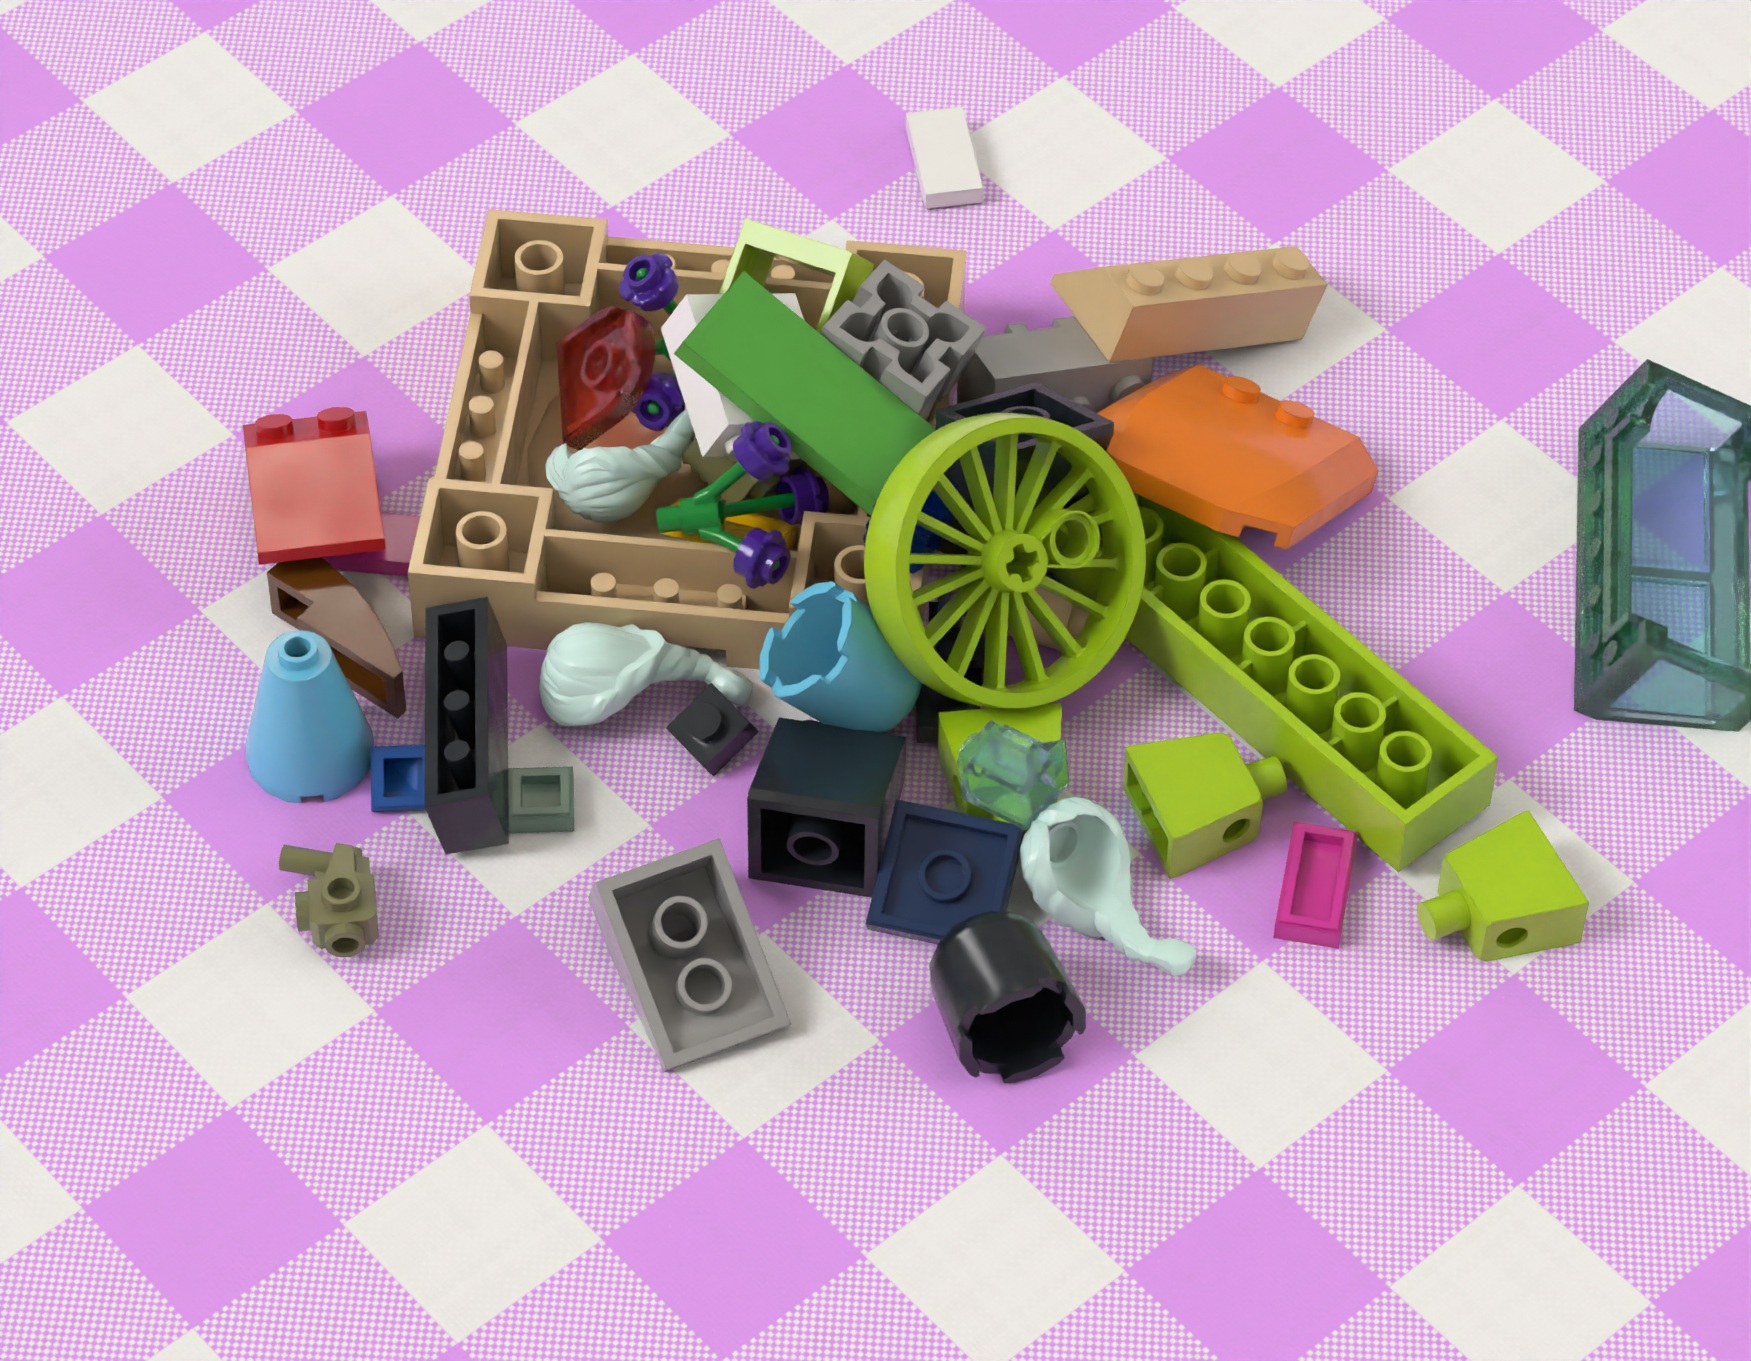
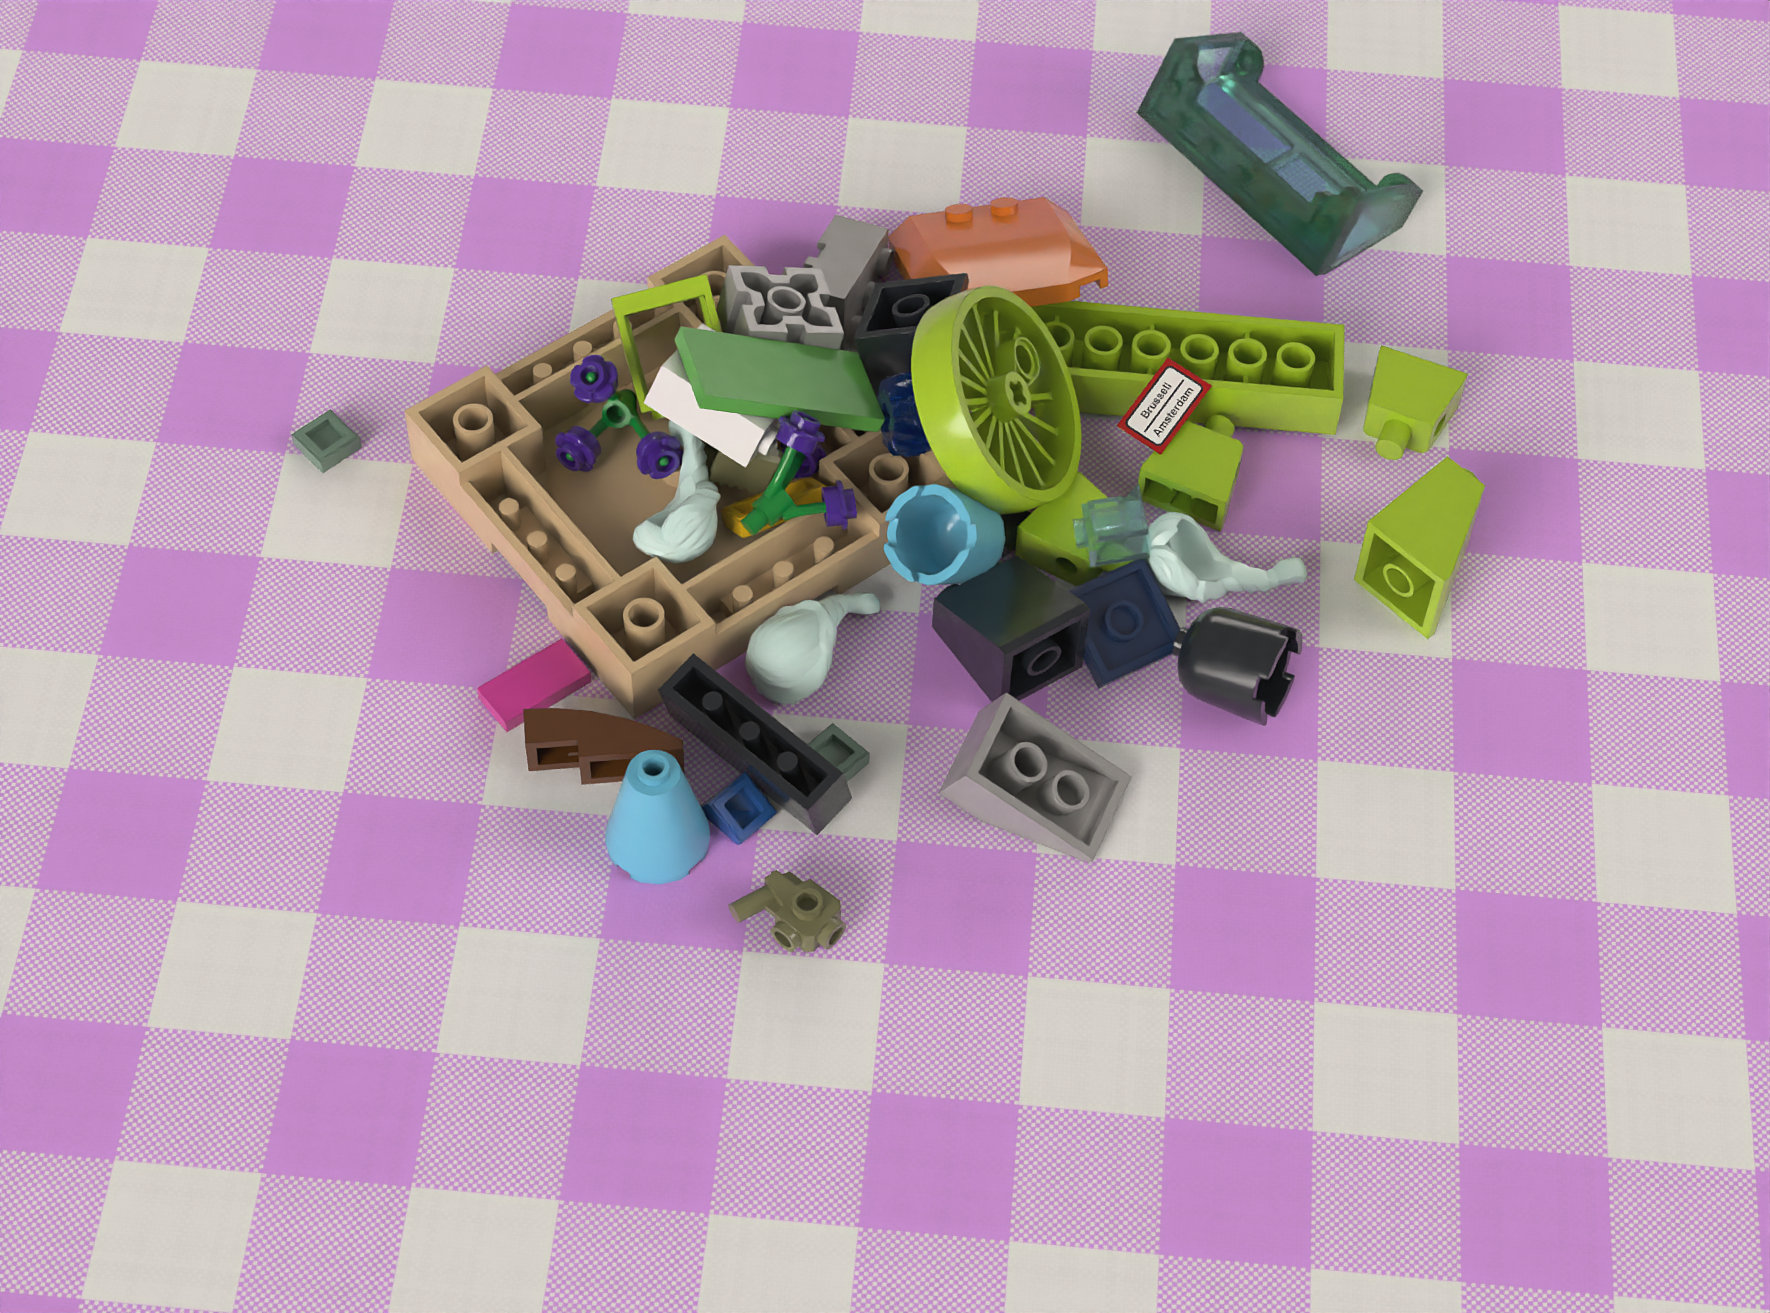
camera: 45 degrees left, 5 degrees up
slope [243,407,386,565] -> none
clear red tile [556,306,656,451] -> none
black plate [666,683,759,777] -> none
white tile [906,107,984,209] -> none
tan slope [1050,246,1328,362] -> none
dark pink tile [1273,821,1358,949] -> none
none -> sand green tile [291,409,362,473]
none -> sticker [1116,358,1212,455]
none -> lime slope [1354,456,1485,639]

